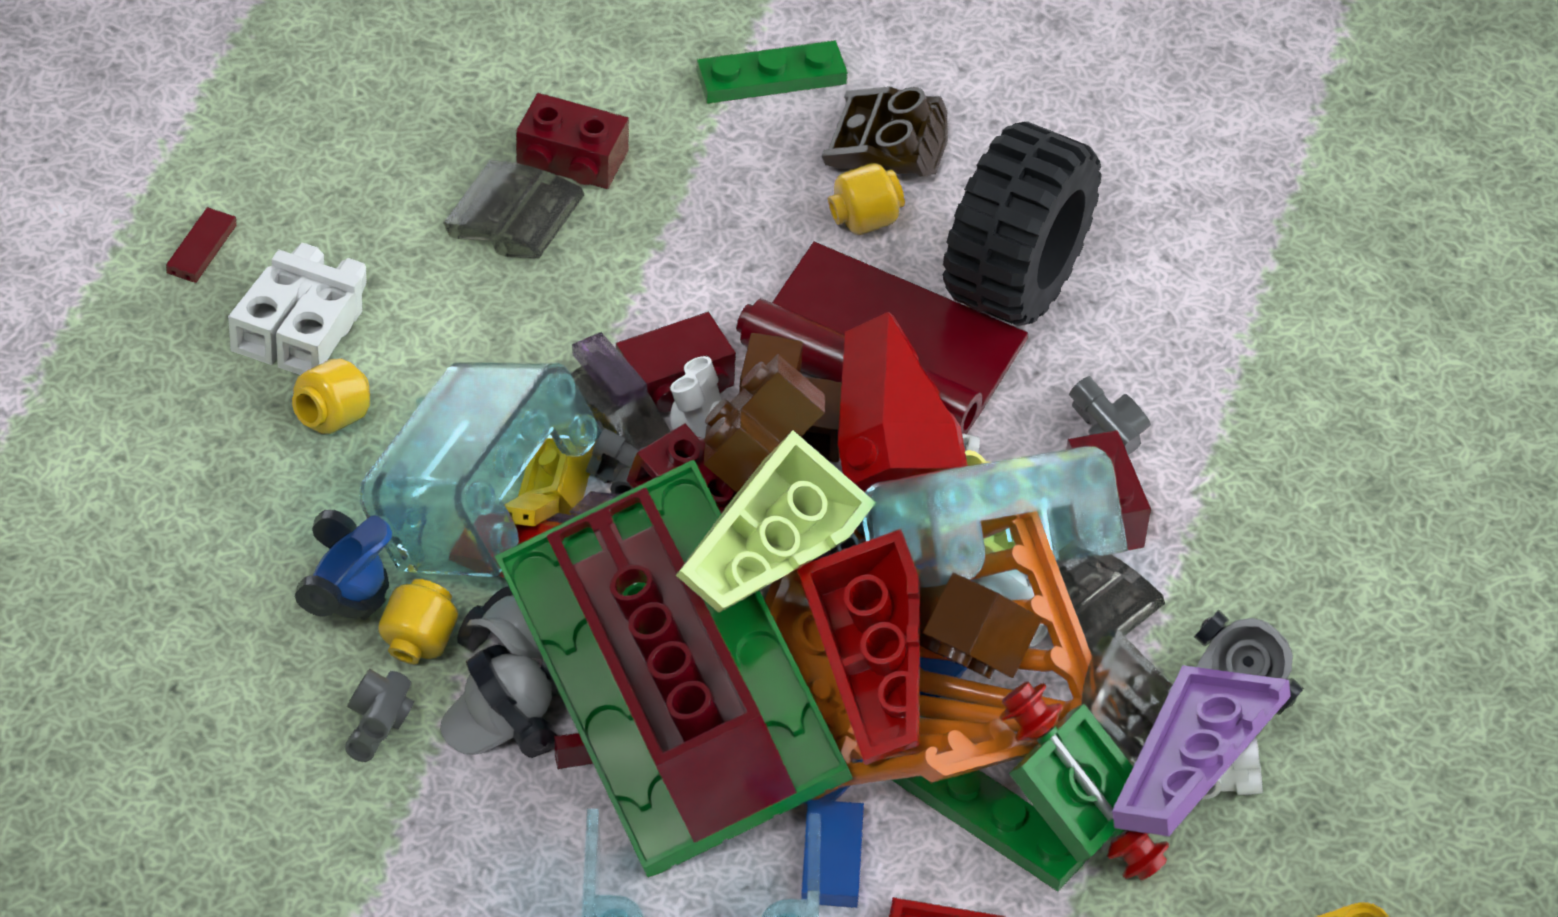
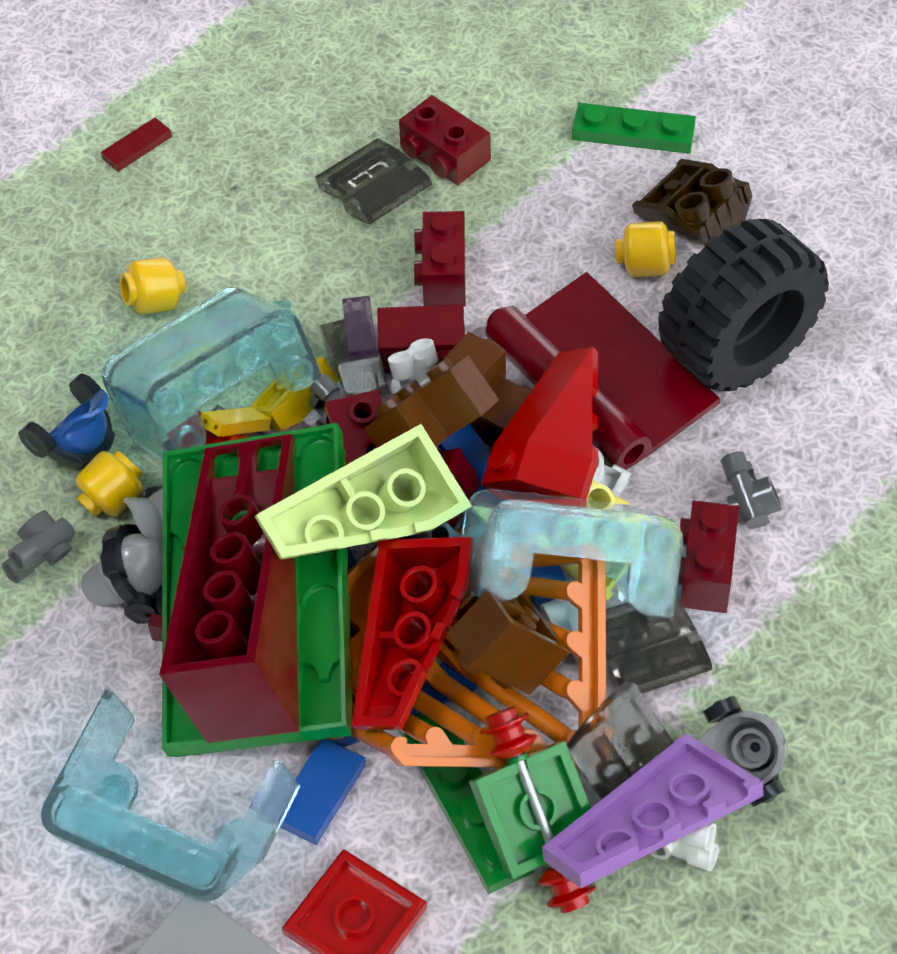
camera: 30 degrees right, 5 degrees up
white hips [228,243,366,375] -> none
none -> dark red brick [414,211,466,306]

